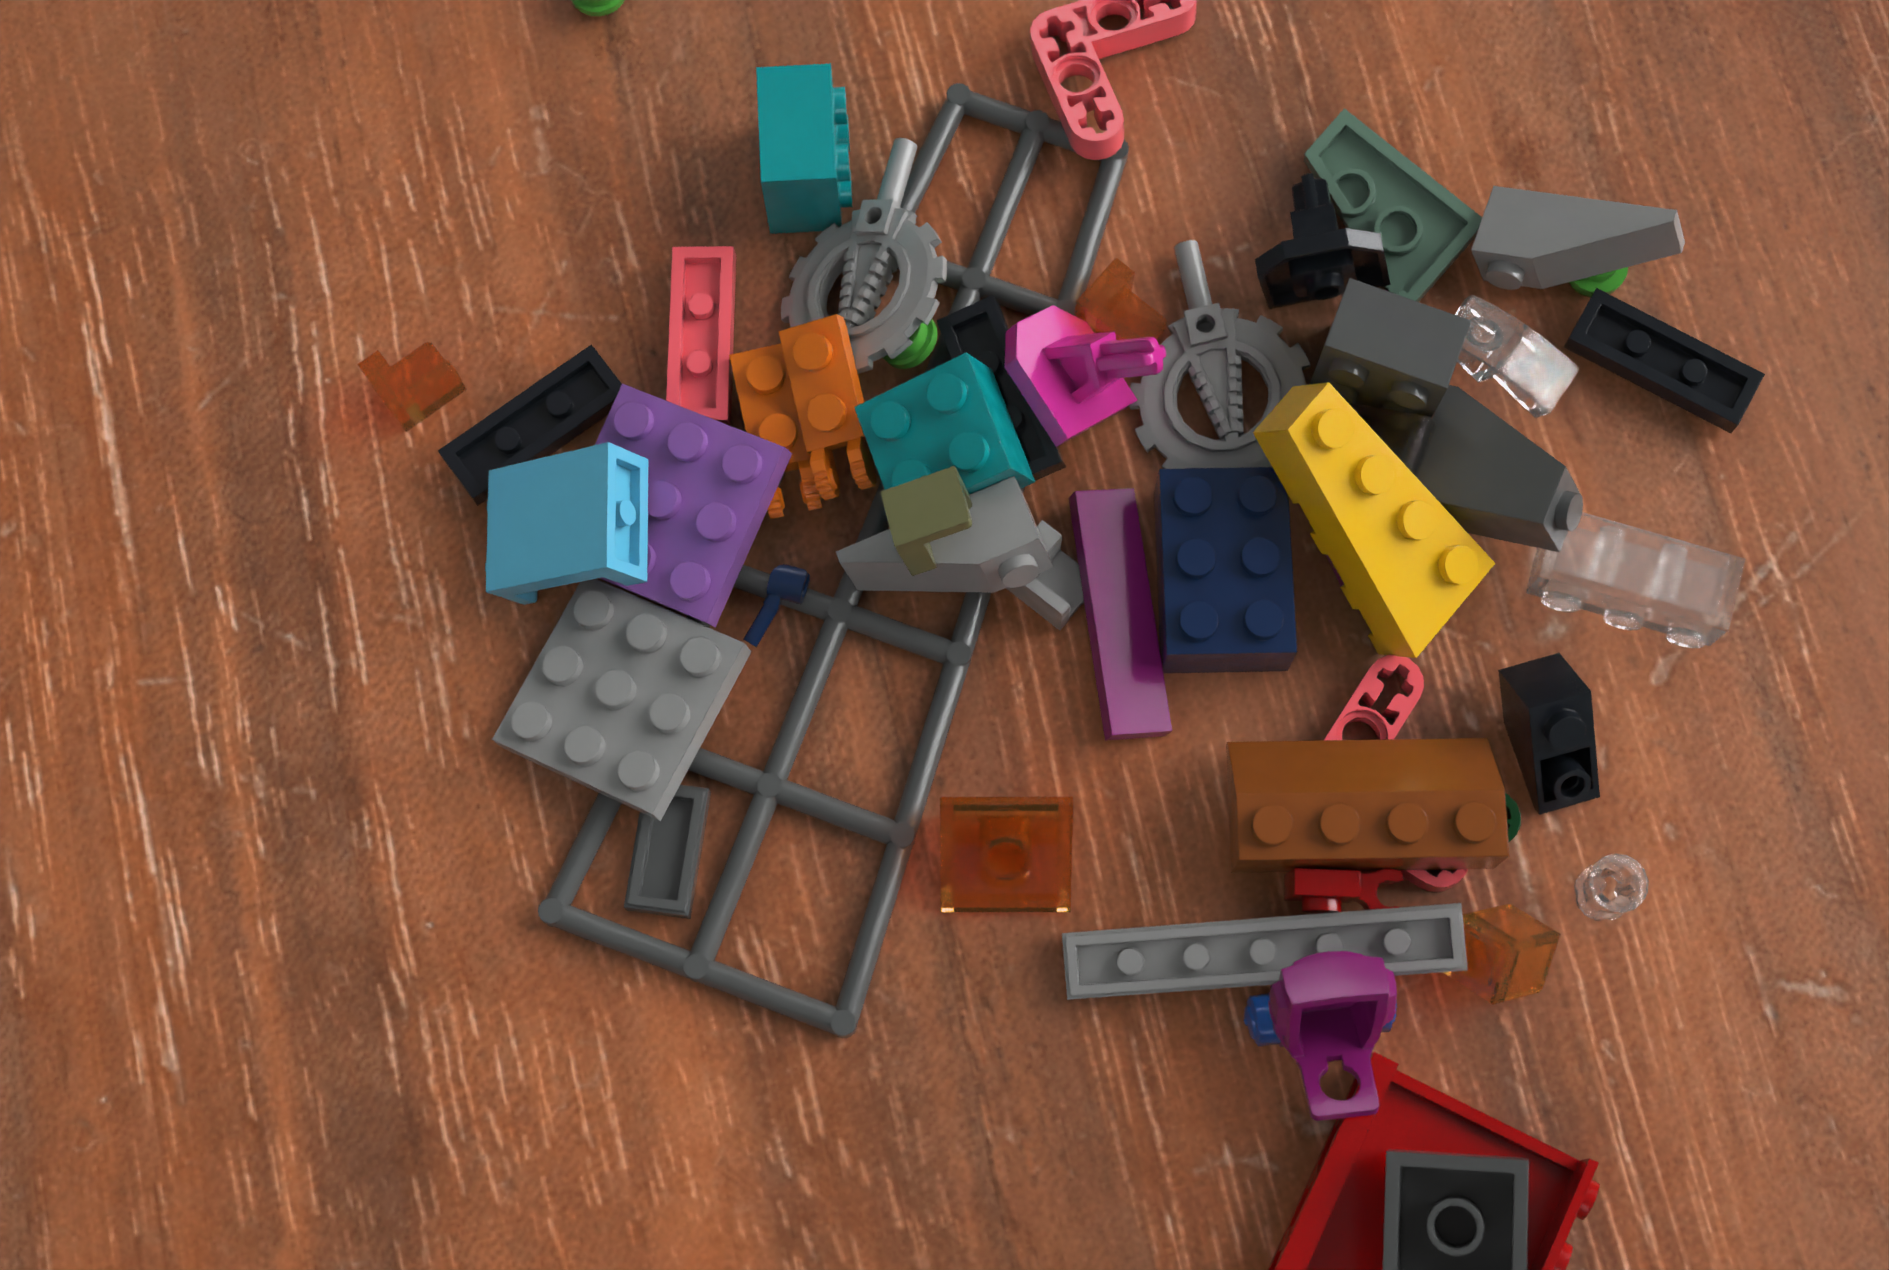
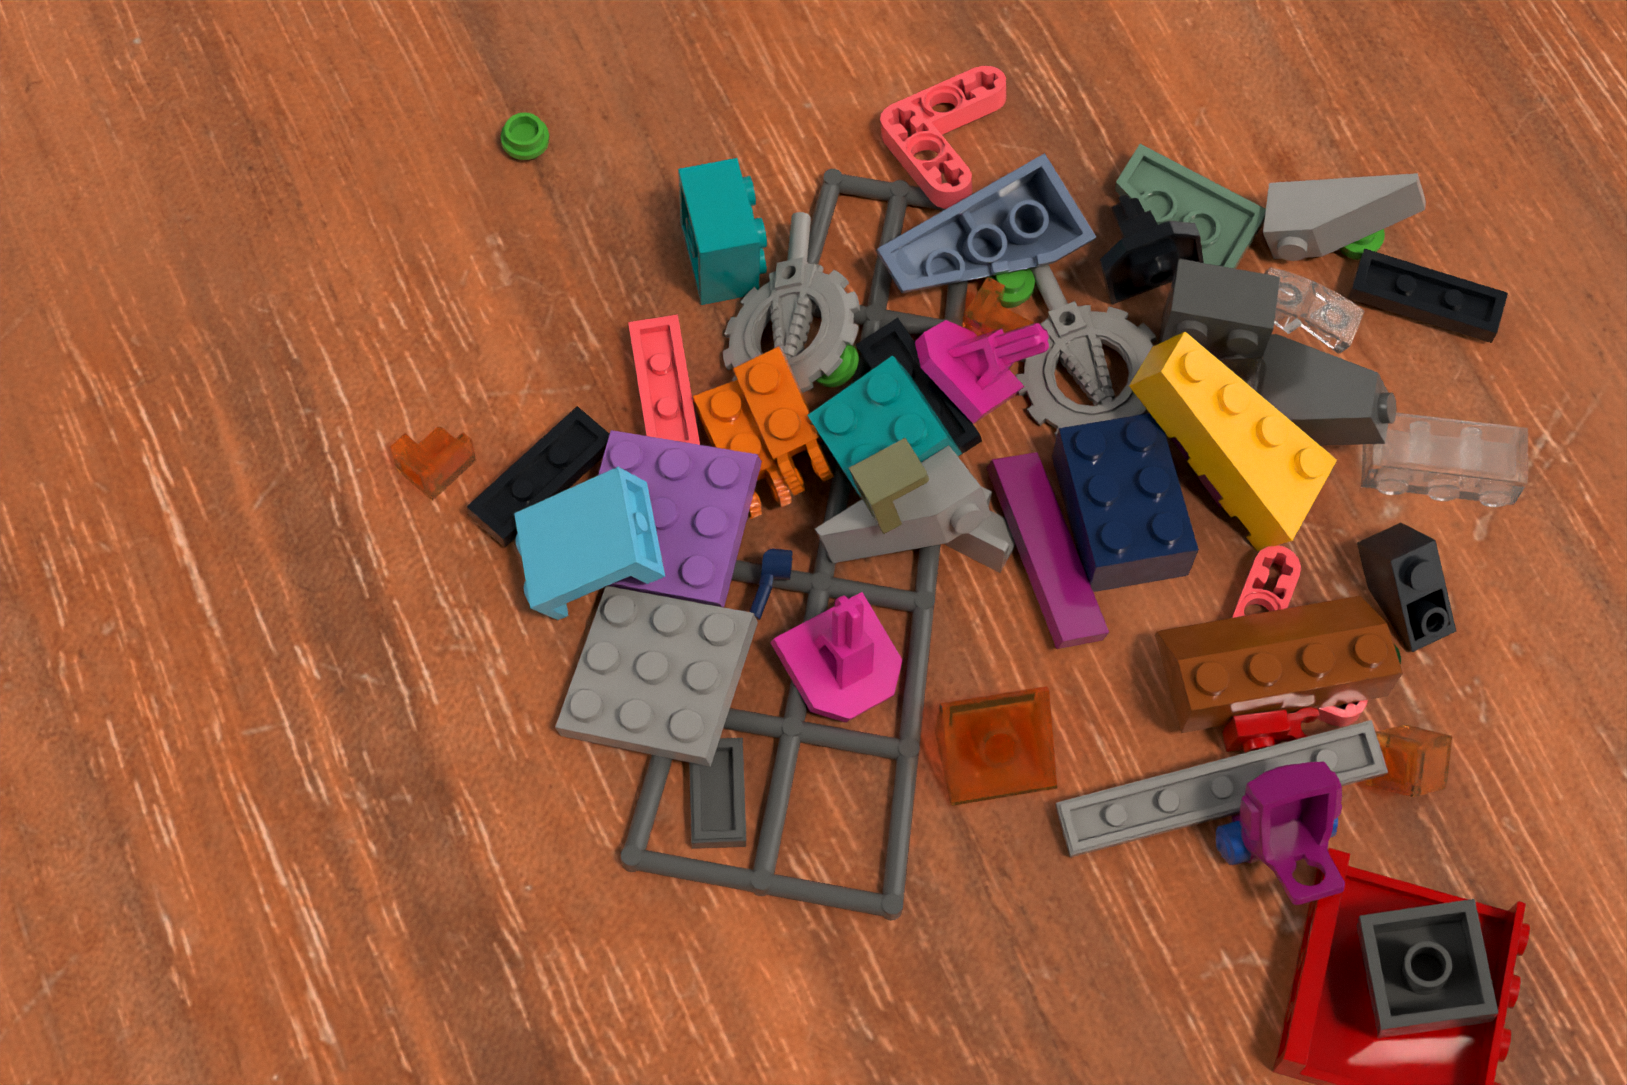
camera: 15 degrees left, 10 degrees down
clear bush [1574,854,1649,921] -> none
none -> dark pink piece [770,592,902,723]
none -> sand blue wedge [876,153,1096,293]
none -> bright green plate [985,268,1035,308]

